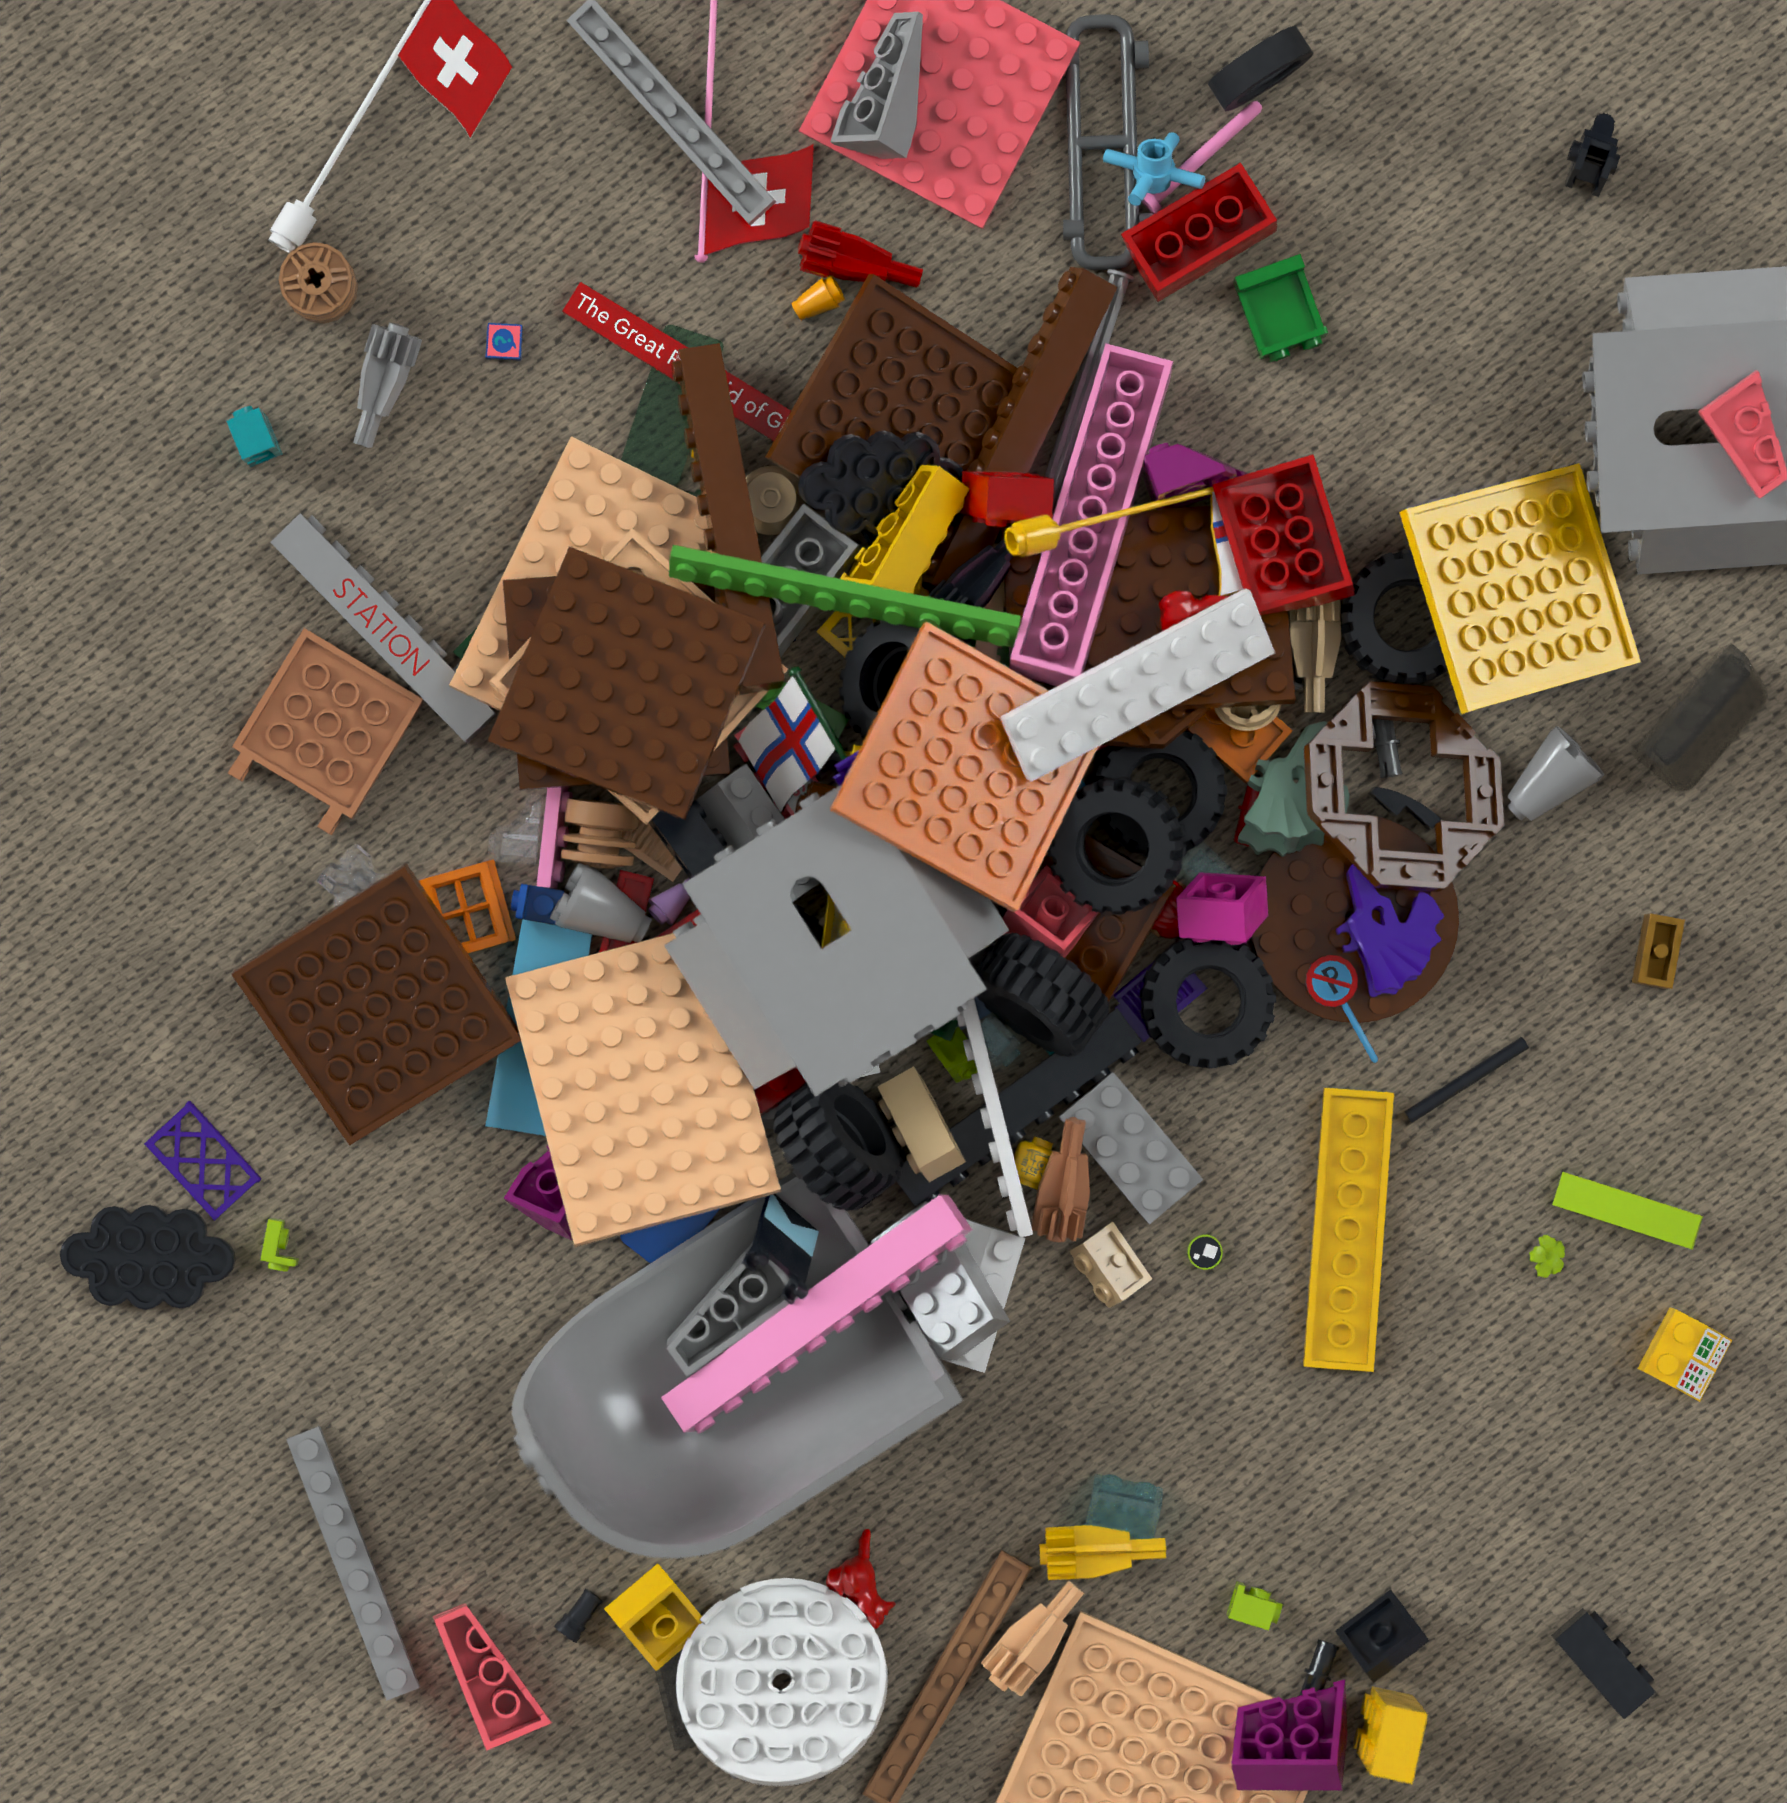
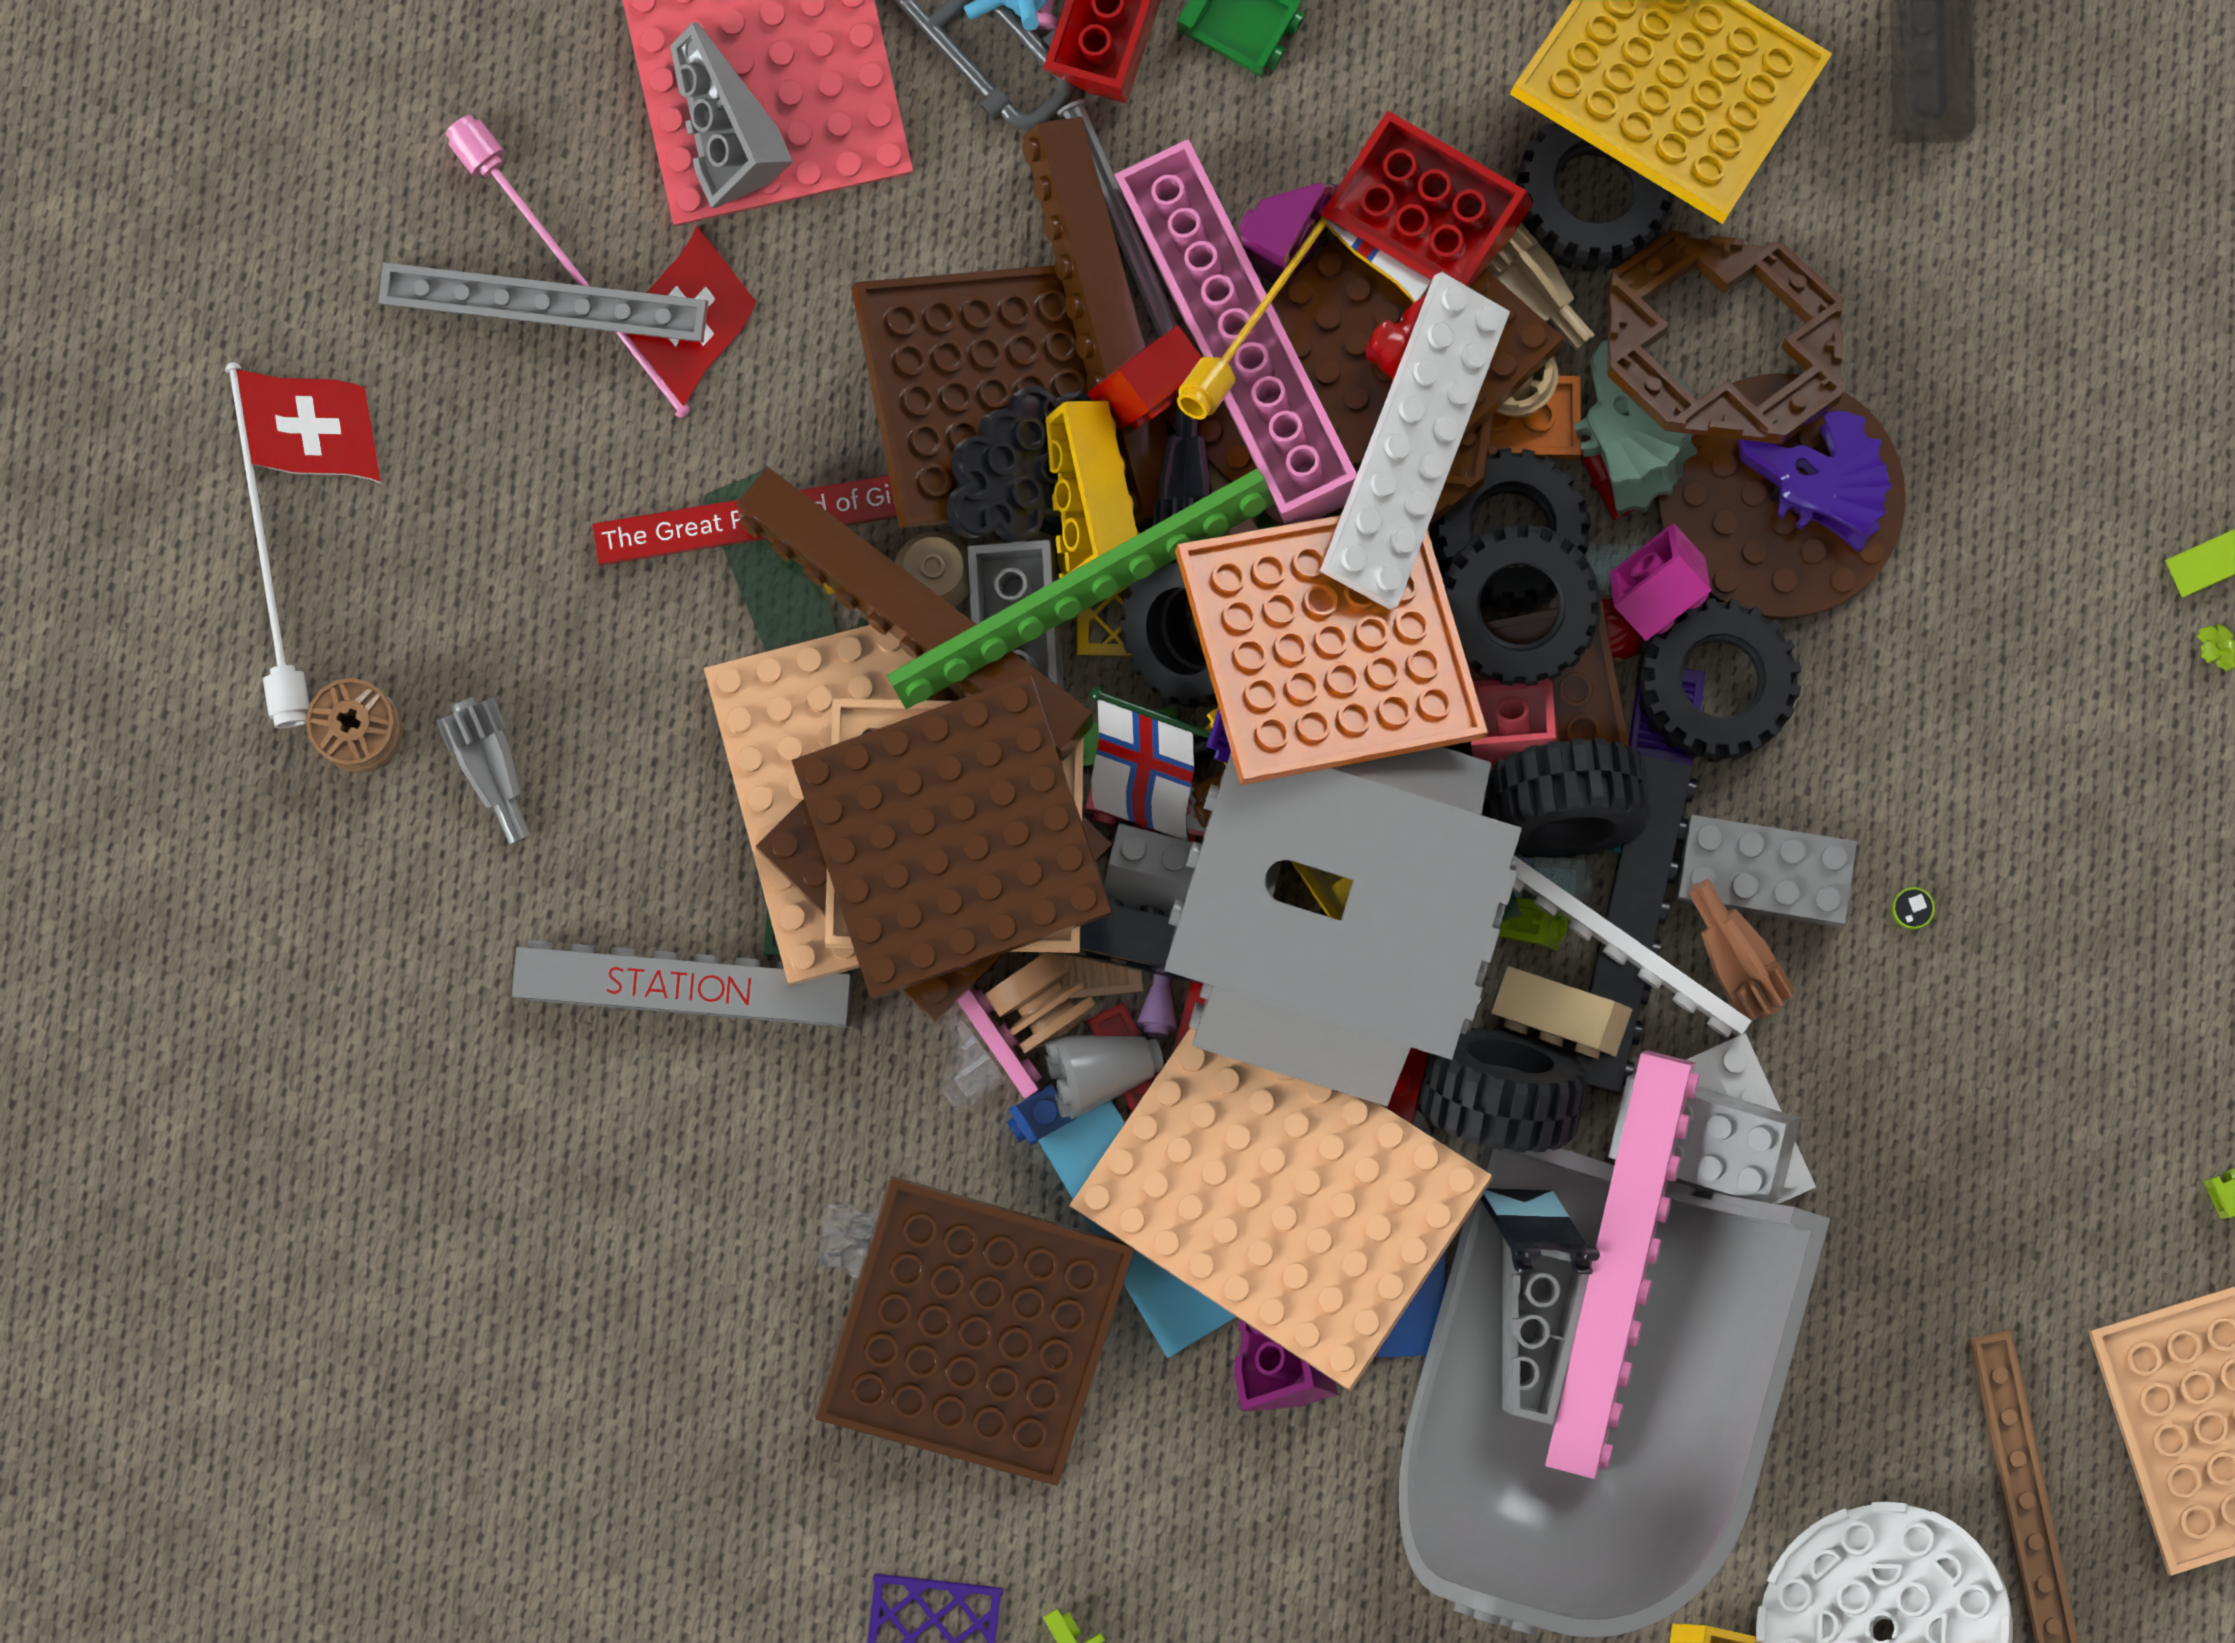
camera: 40 degrees left, 5 degrees down
teal brick [226,406,283,467] -> none
nougat plate [228,628,424,835] -> none
orange piece [419,859,517,954] -> none
tile [486,323,523,361] -> none
light orange cone [791,276,845,321] -> none
red piece [798,220,923,288] -> none
red animal [826,1529,896,1629] -> none
light nougat piece [981,1580,1085,1696] -> none
yellow head [1014,1136,1053,1190] -> none
yellow piece [1039,1525,1166,1580] -> none
tan bracket [1070,1222,1152,1308] -> none
clear light blue bracket [1085,1474,1163,1539] -> none
yellow plate [1303,1087,1394,1372] -> none
piece [1306,955,1378,1063] -> none
black slope [1368,787,1441,830] -> none
dark grey axle [1372,719,1403,778] -> none
black bar [1404,1036,1529,1123] -> none
light grey cone [1507,726,1605,821] -> none
pearl gold brick [1632,913,1685,989] -> none

